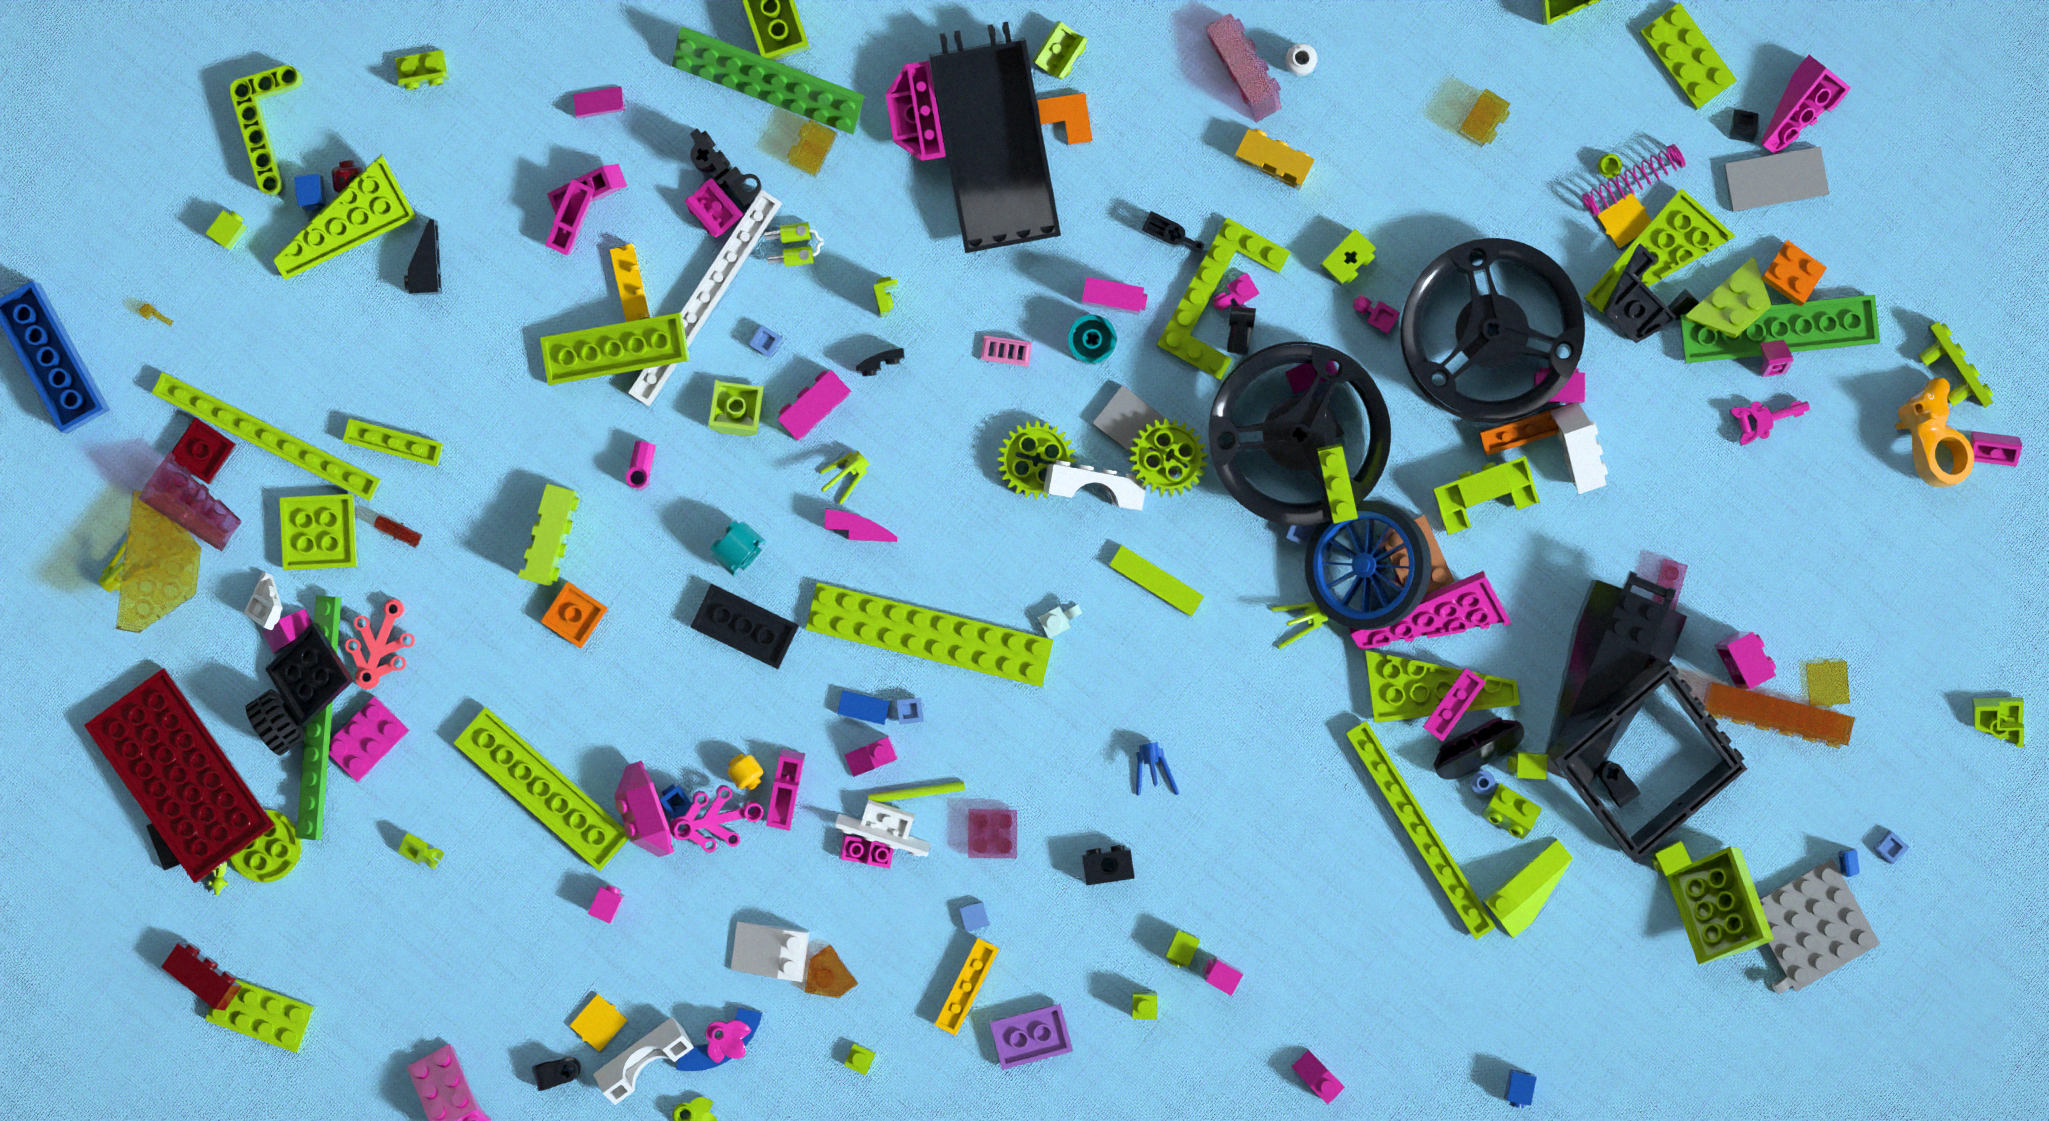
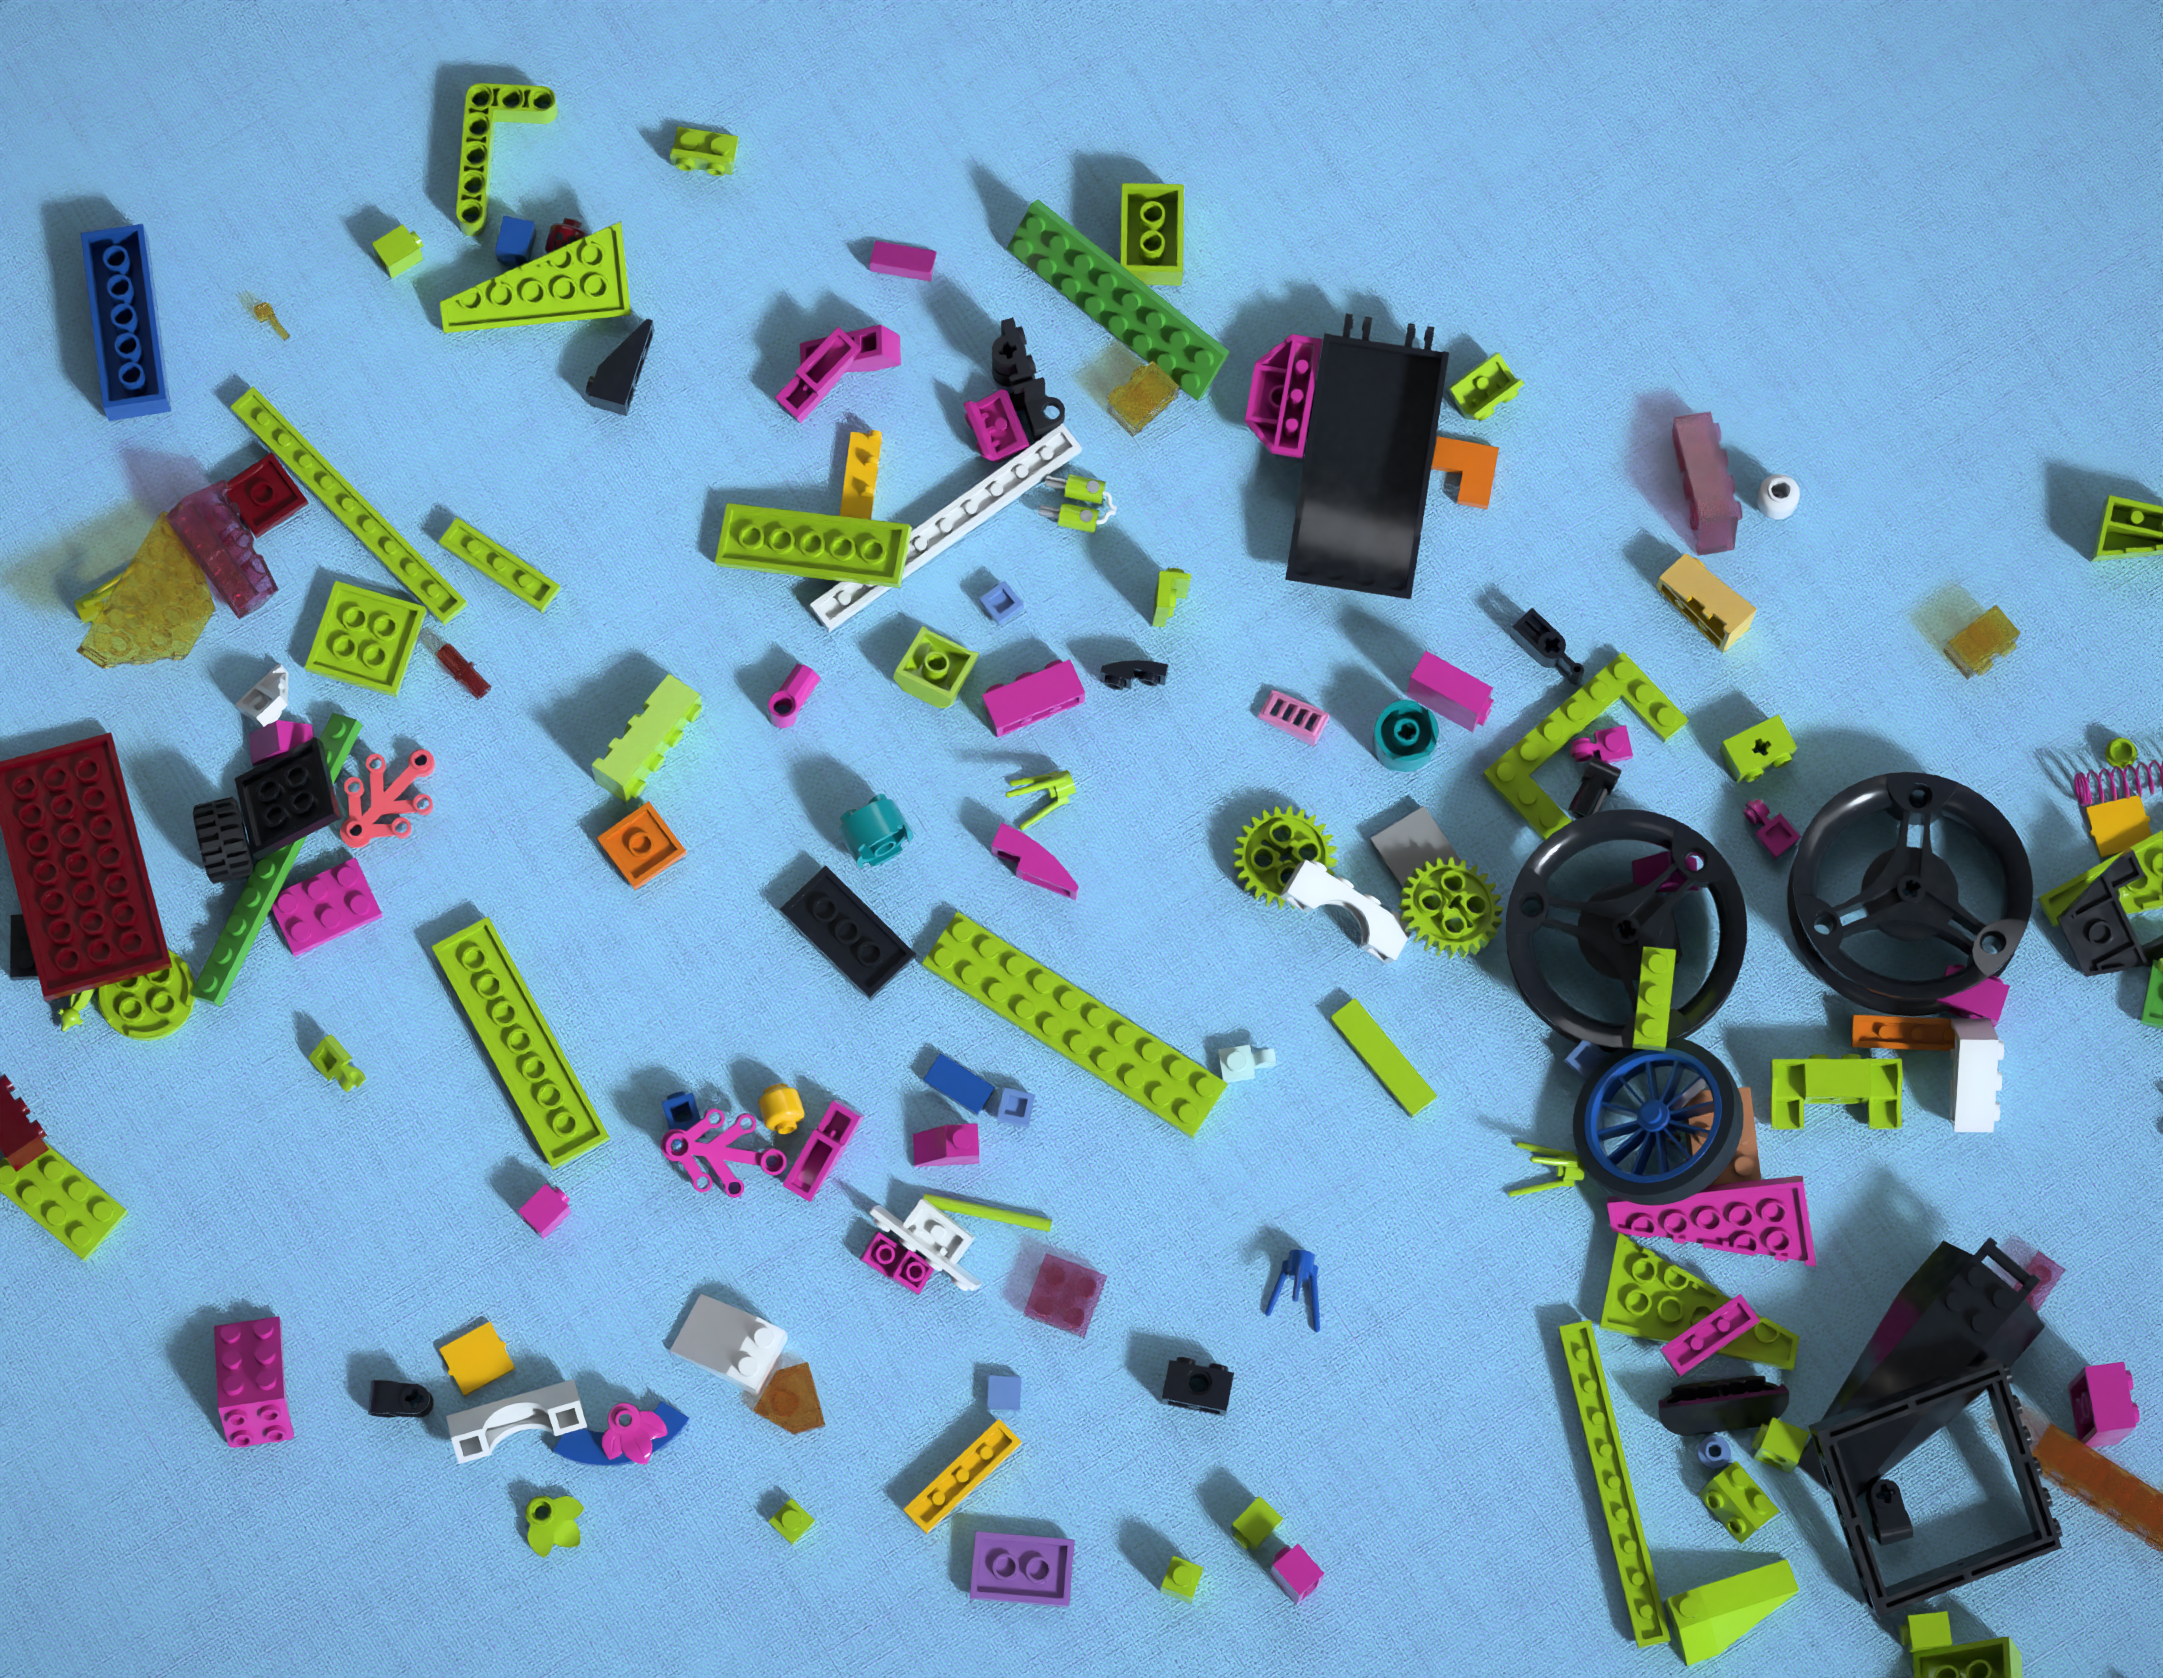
camera: 15 degrees right, 15 degrees down
dark pink wedge [614,760,674,857] -> none

